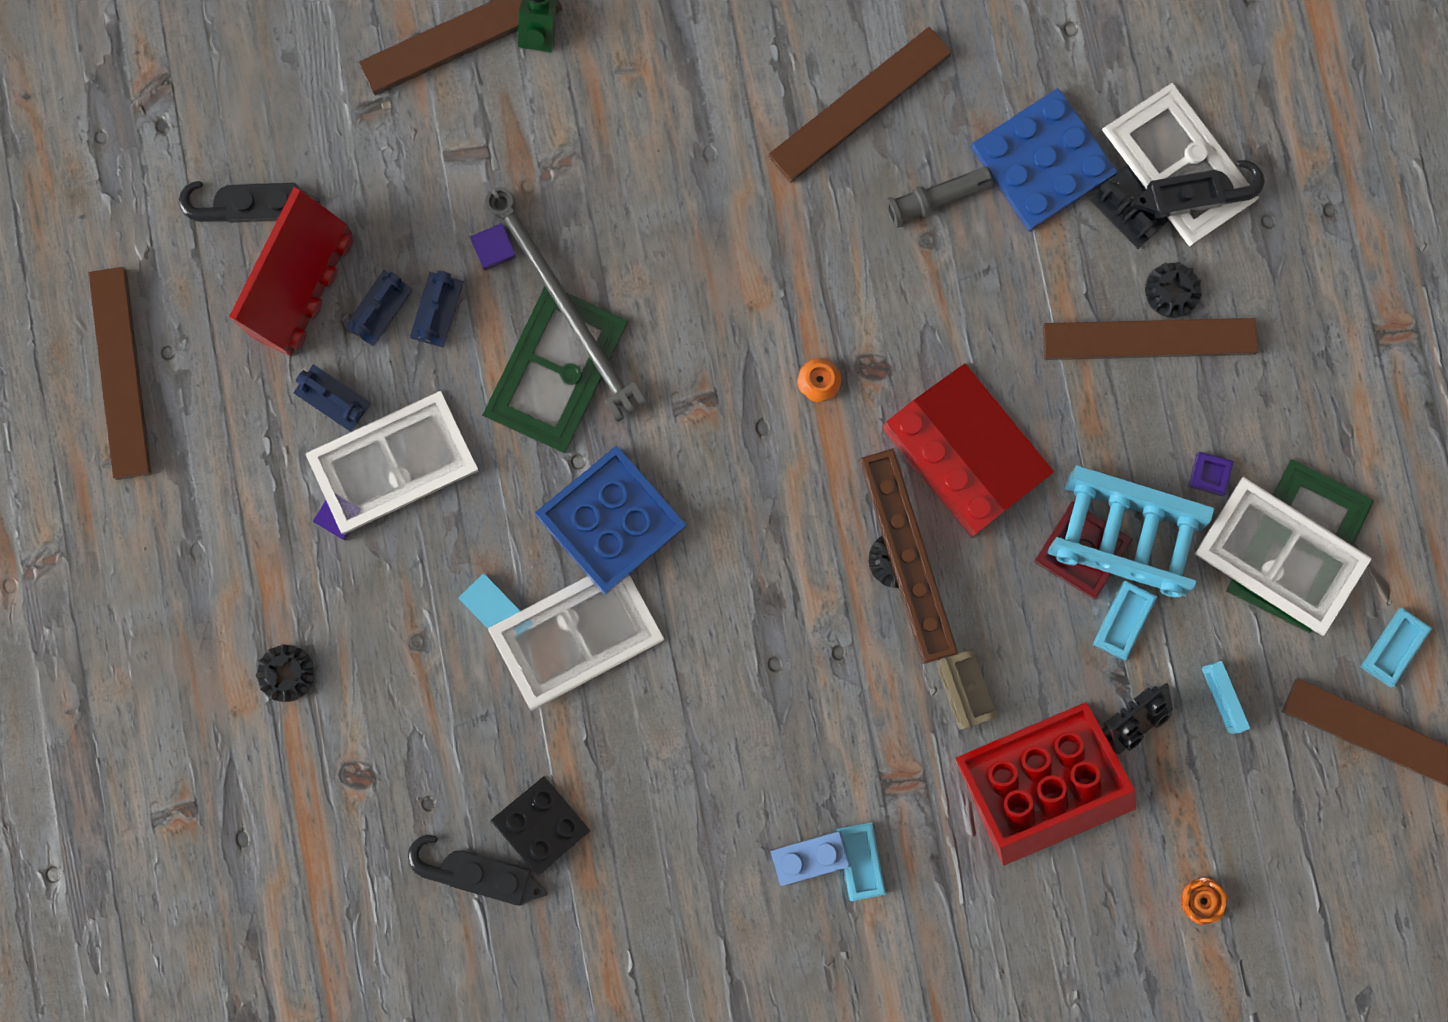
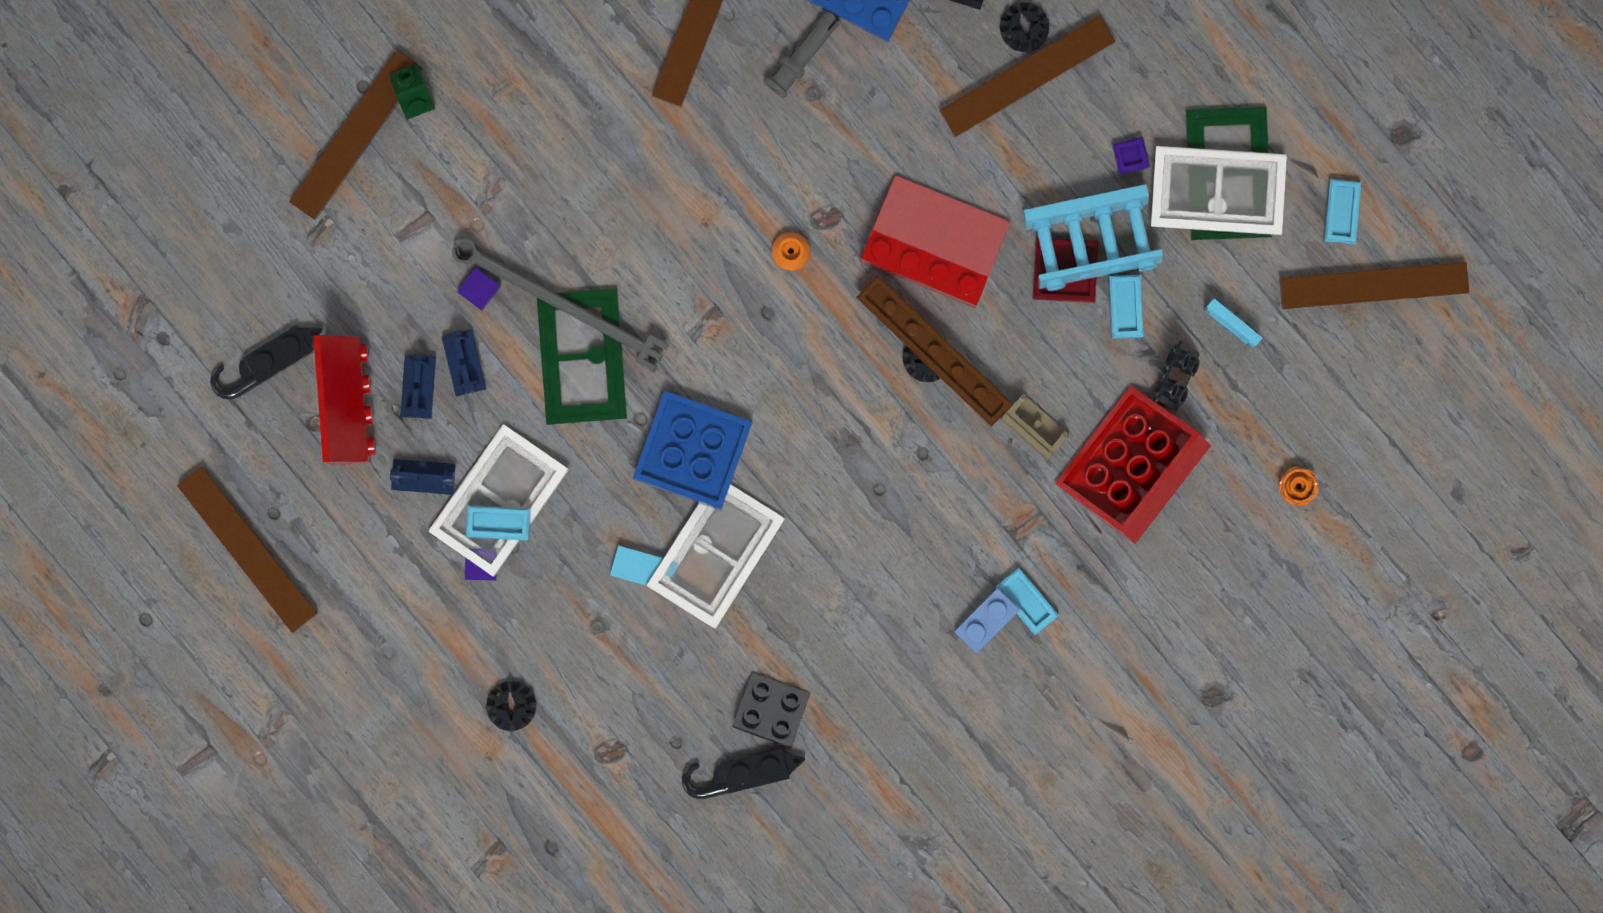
camera: 30 degrees left, 5 degrees up
none -> medium azure tile [466,505,531,541]

